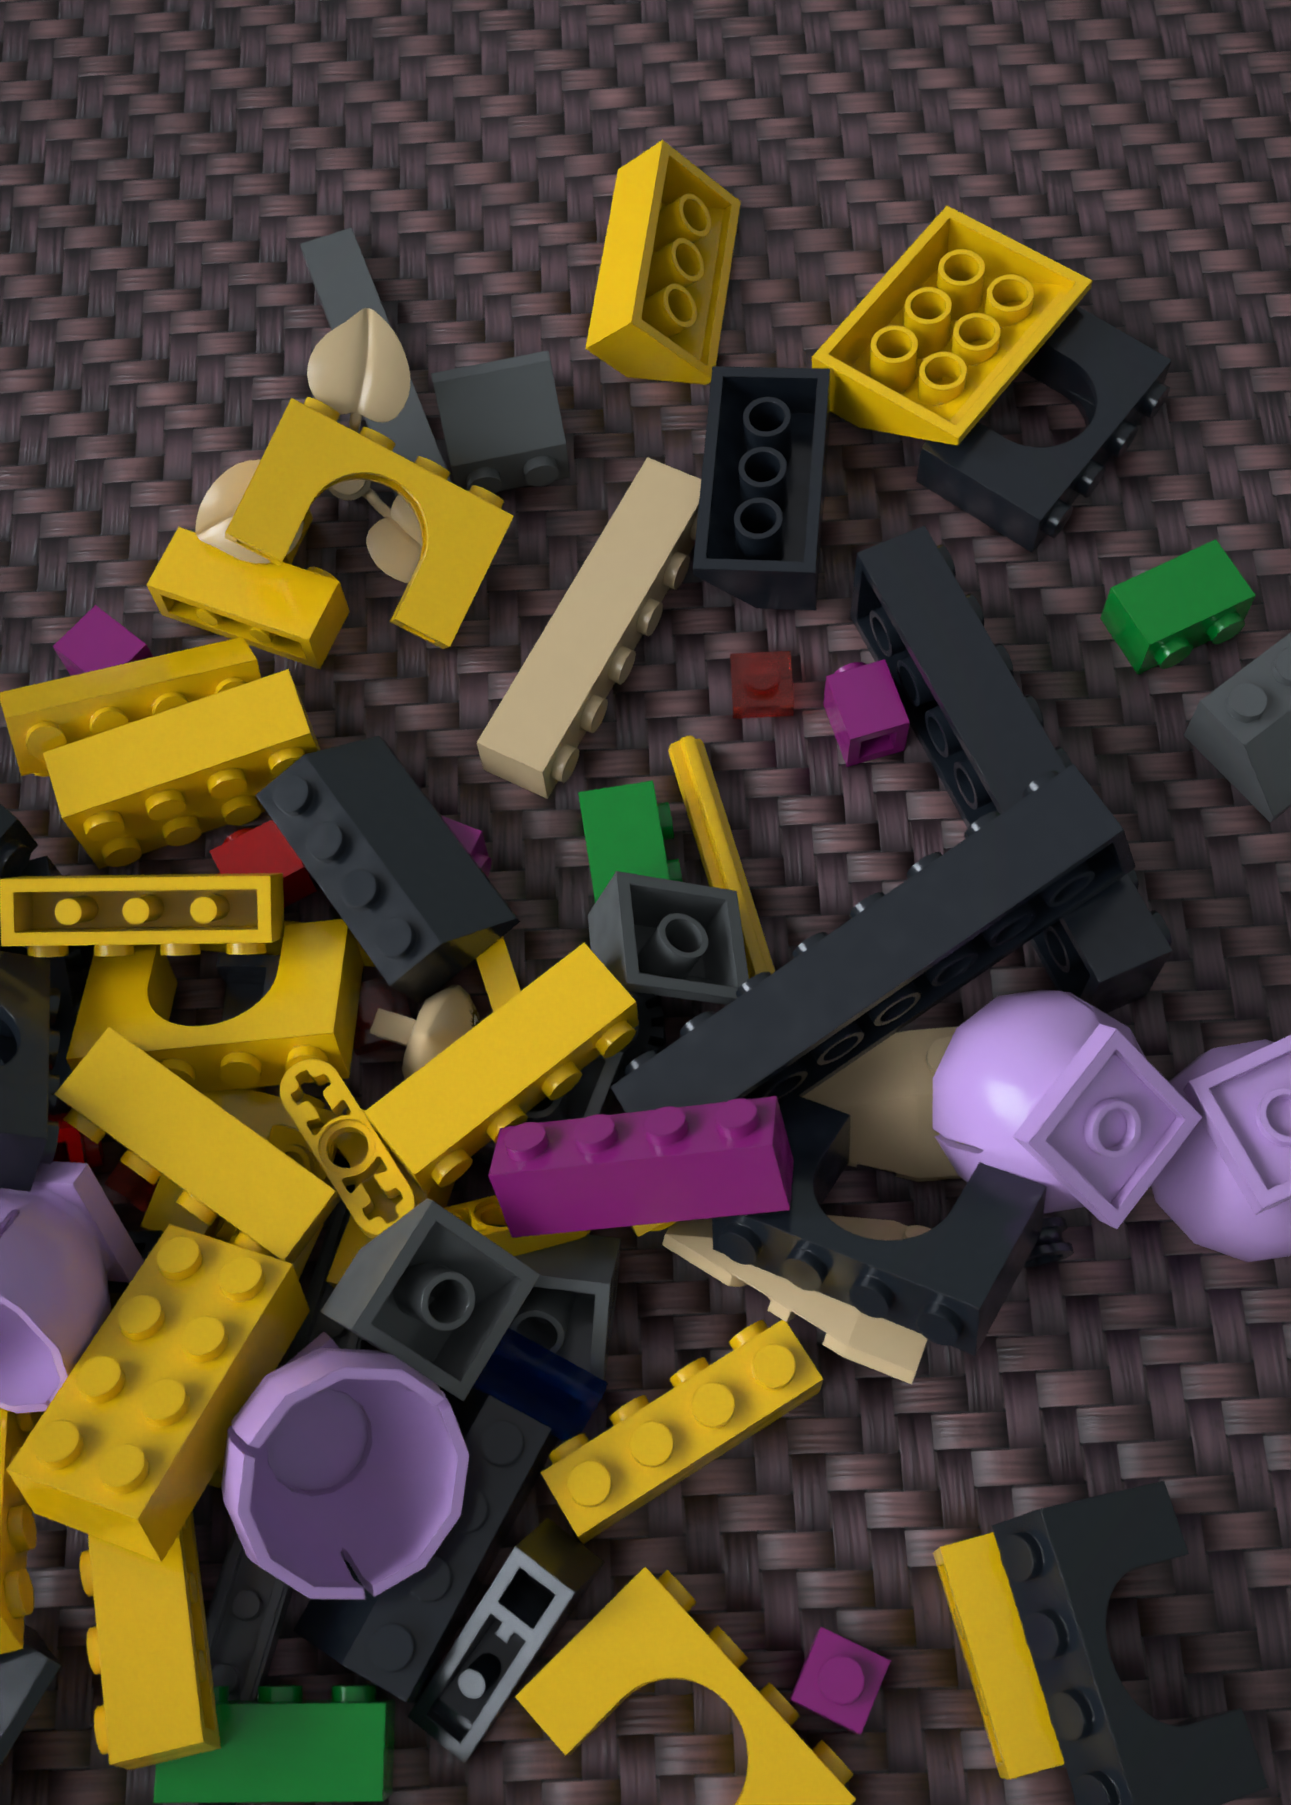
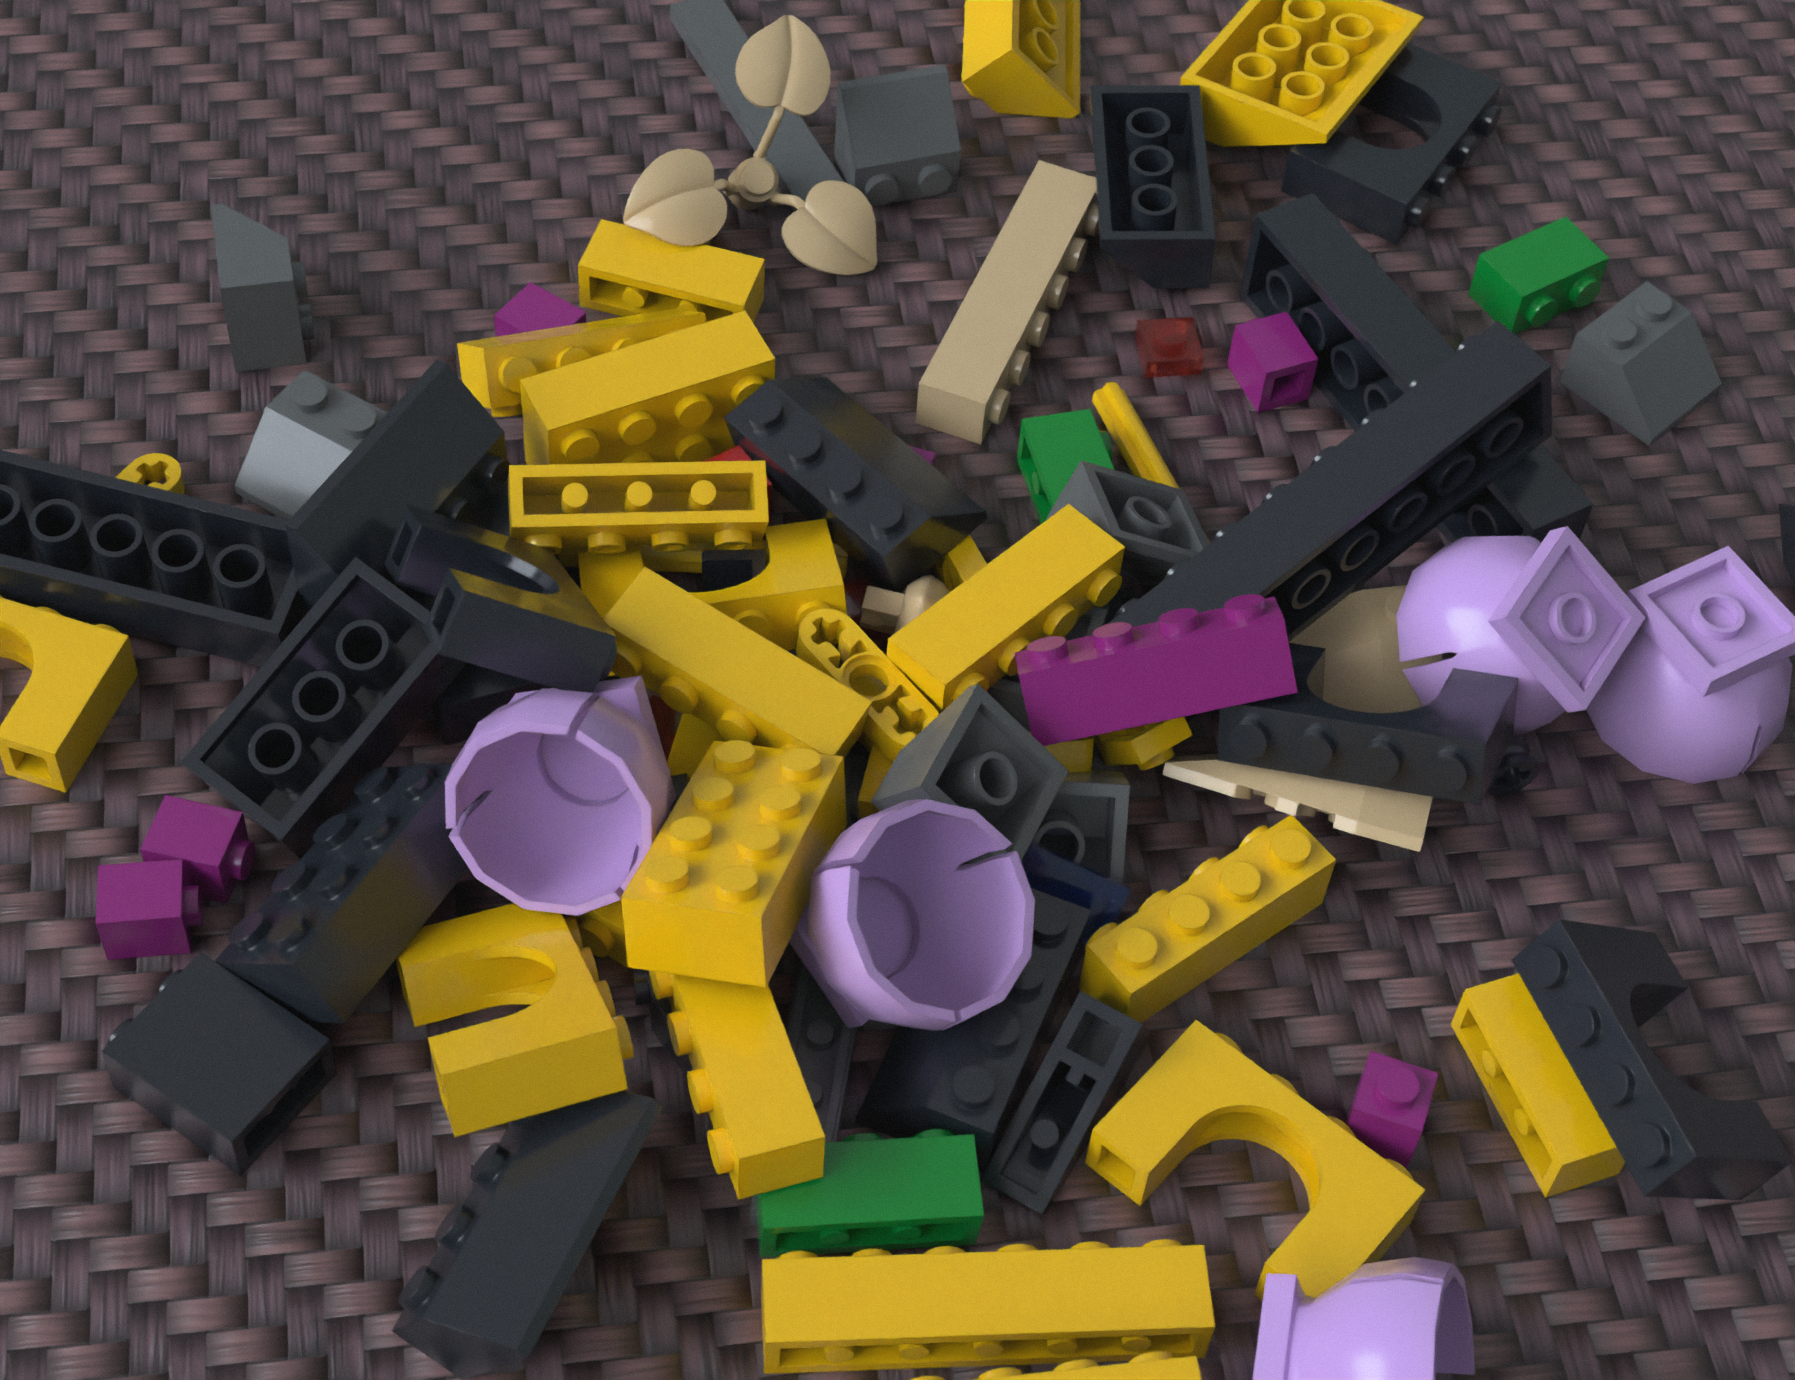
camera: 15 degrees left, 15 degrees down
yellow arch [225,397,514,649] -> none

